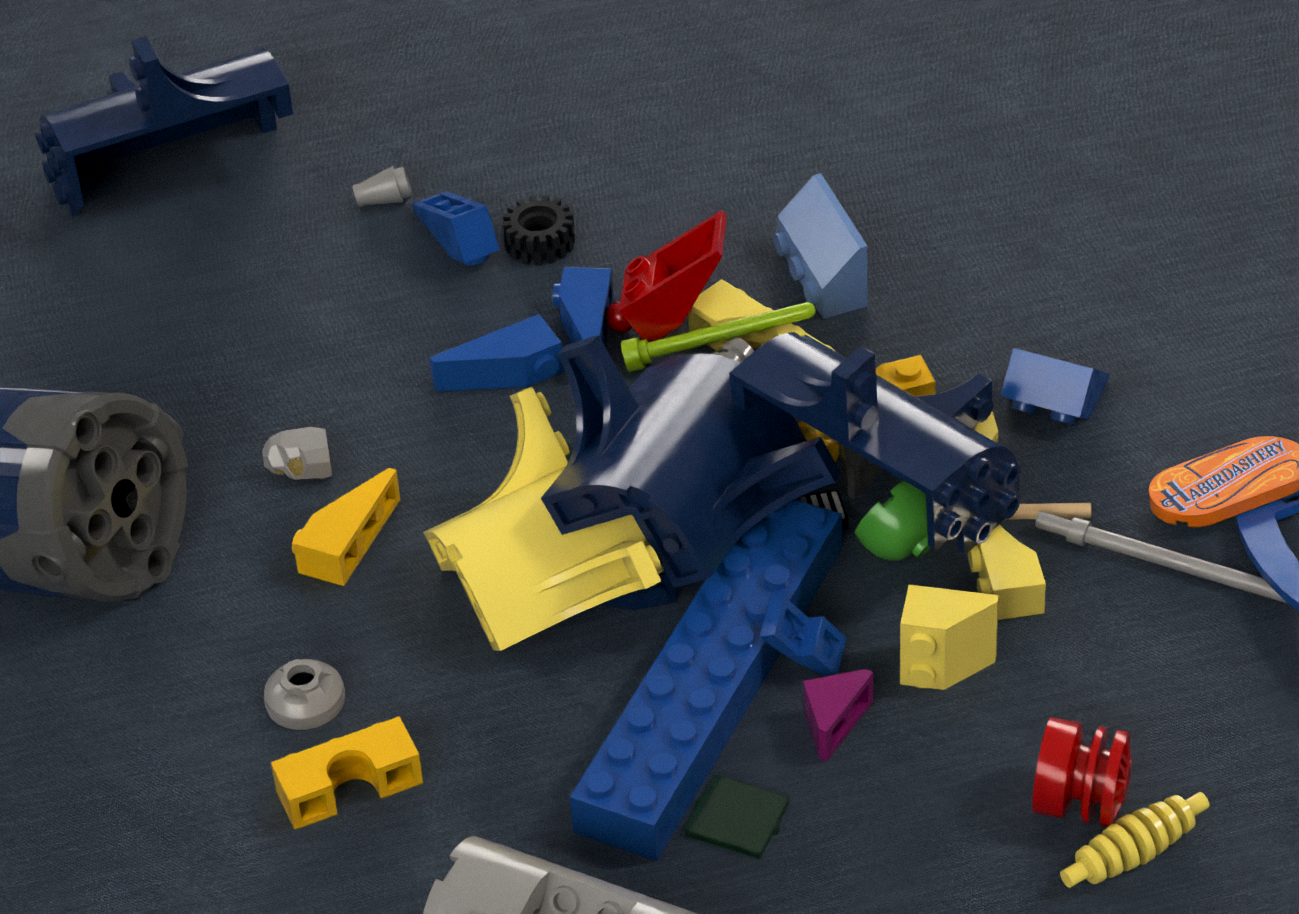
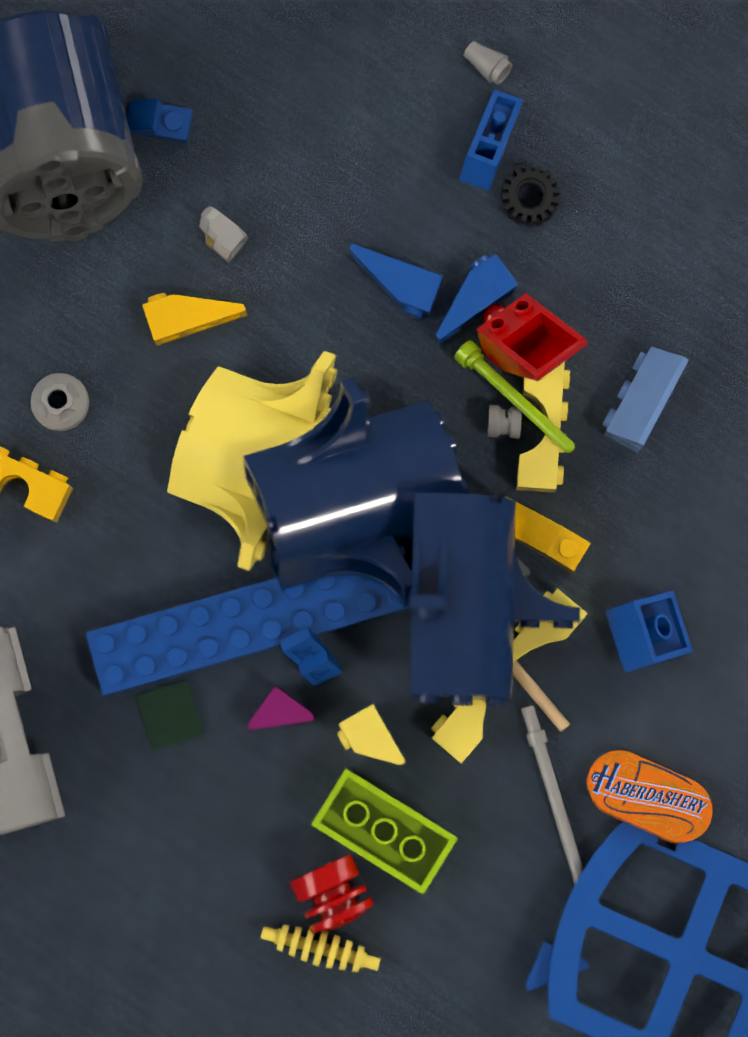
camera: 50 degrees right, 40 degrees up
none -> lime brick [311,768,458,895]

